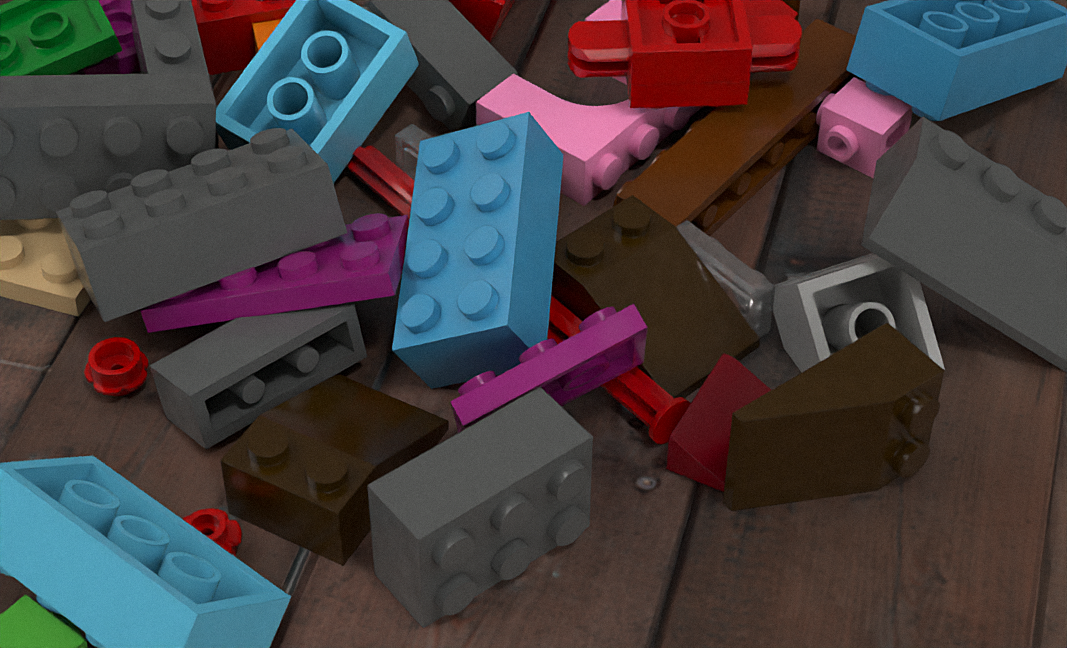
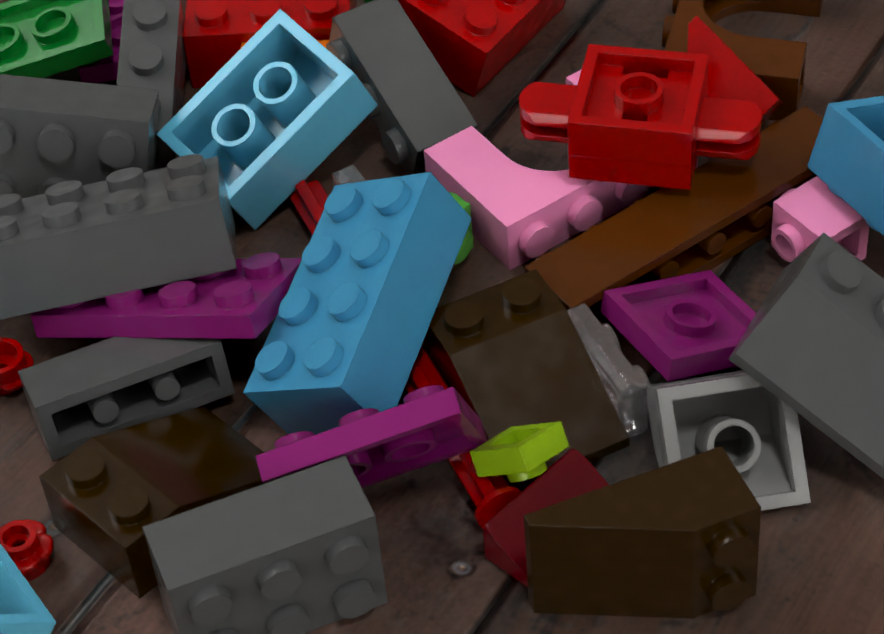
camera: 20 degrees right, 0 degrees up
none -> lime plate [470,421,569,482]
none -> magenta plate [600,270,756,381]

